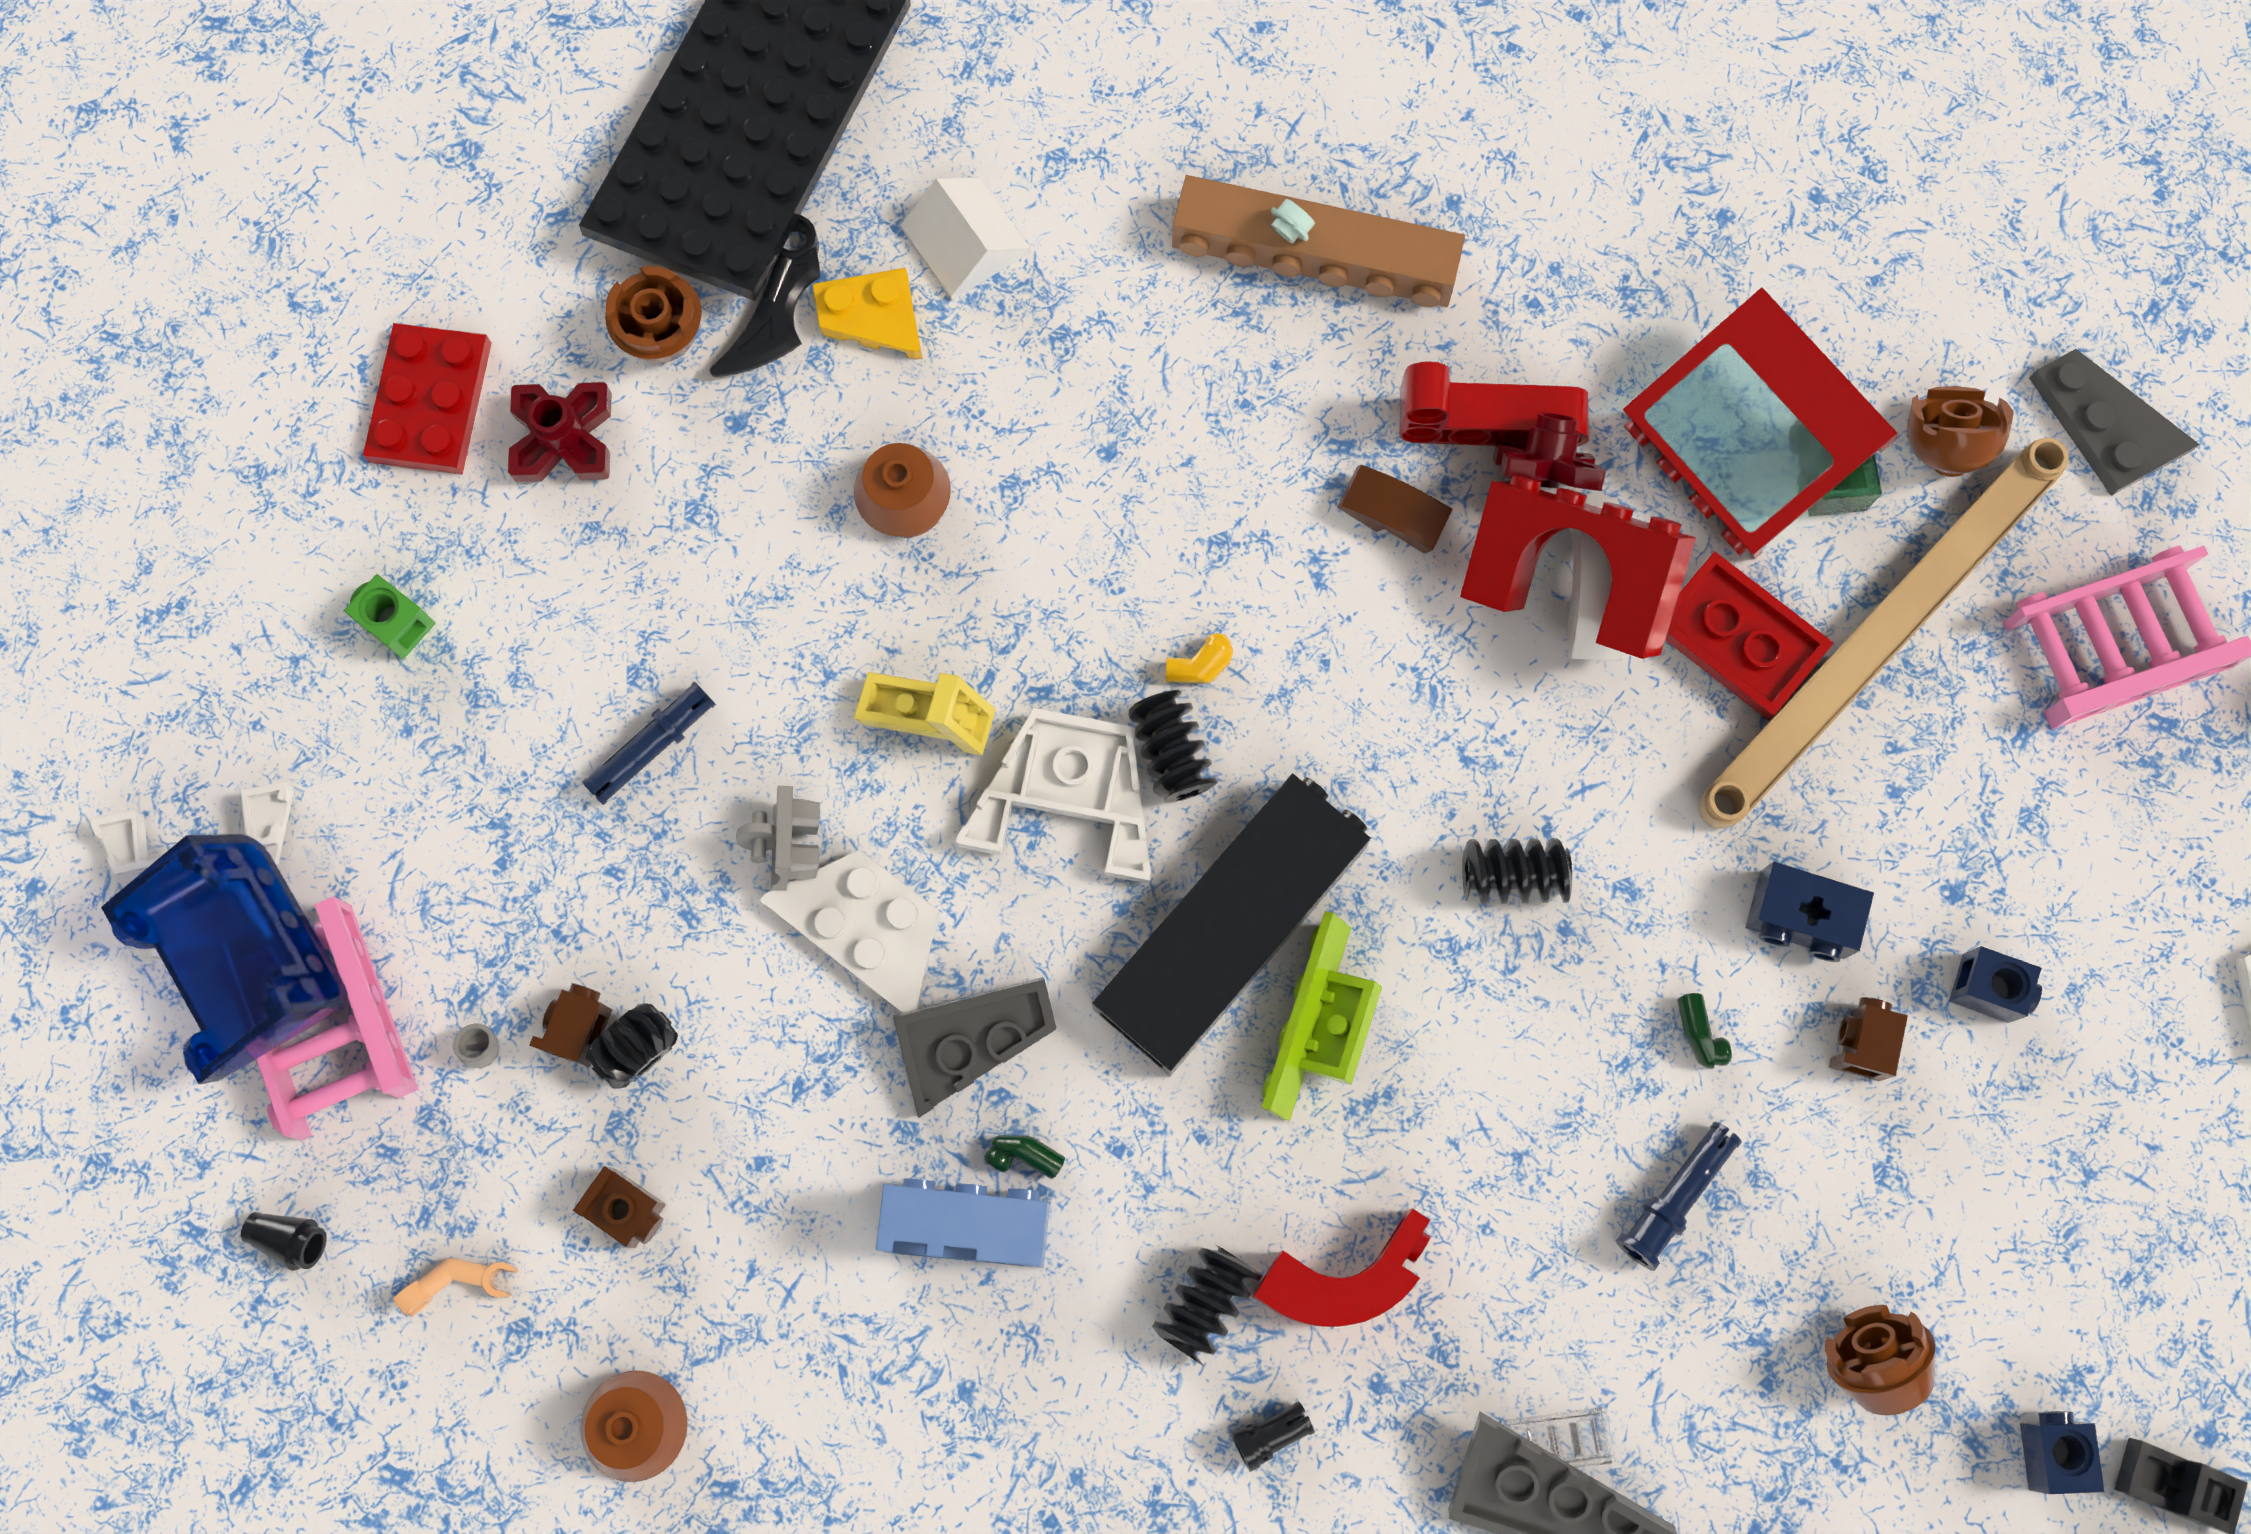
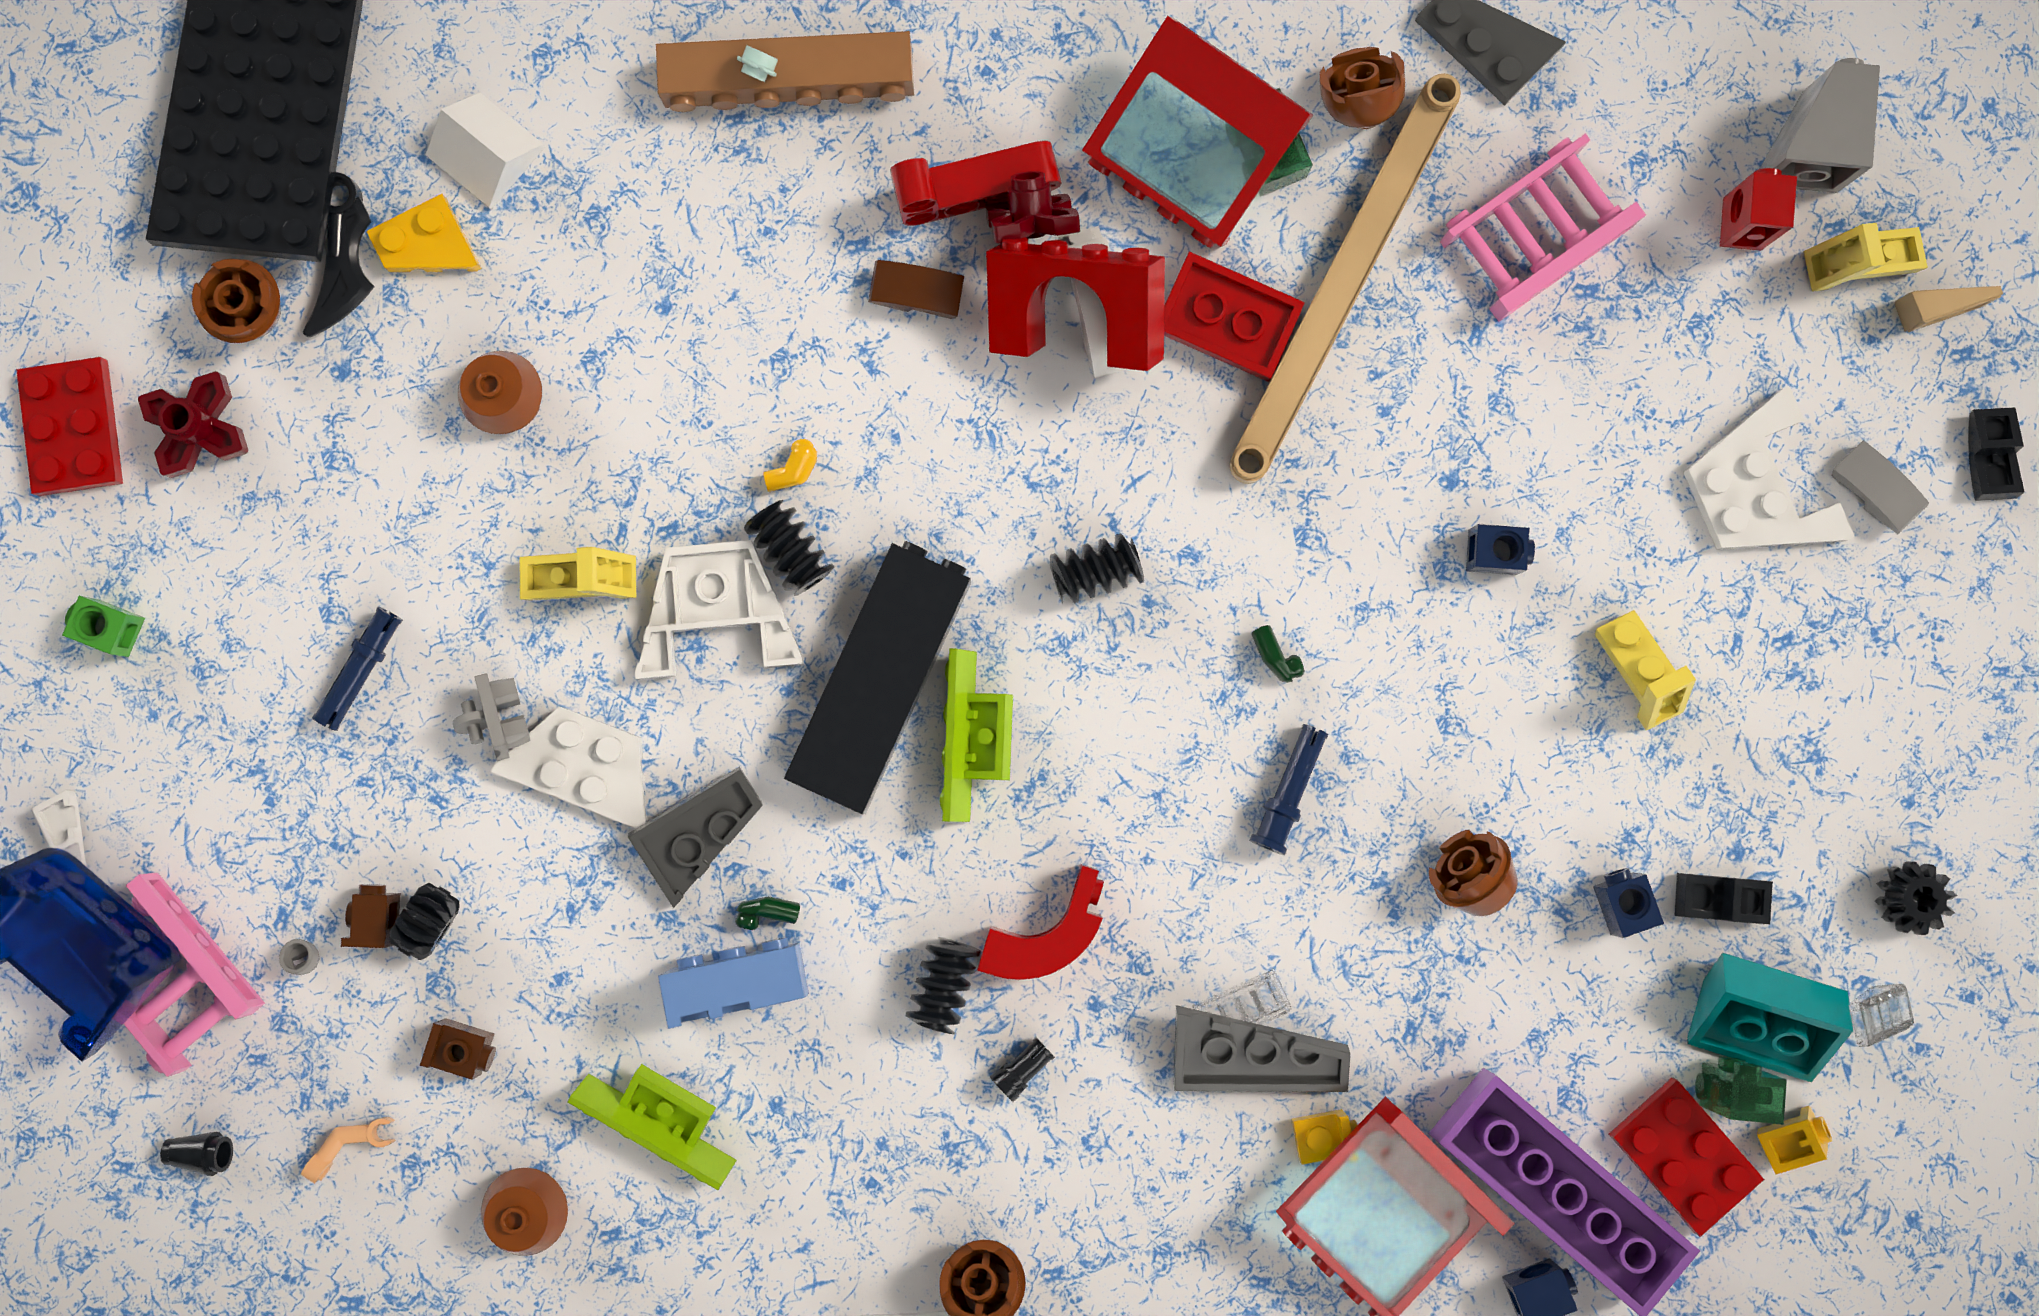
camera: 20 degrees left, 10 degrees up
dark blue brick [1745,862,1874,962] -> none
reddish brown brick [1829,997,1908,1081] -> none
none -> lime bracket [567,1064,737,1190]
none -> light yellow bracket [1595,610,1696,731]

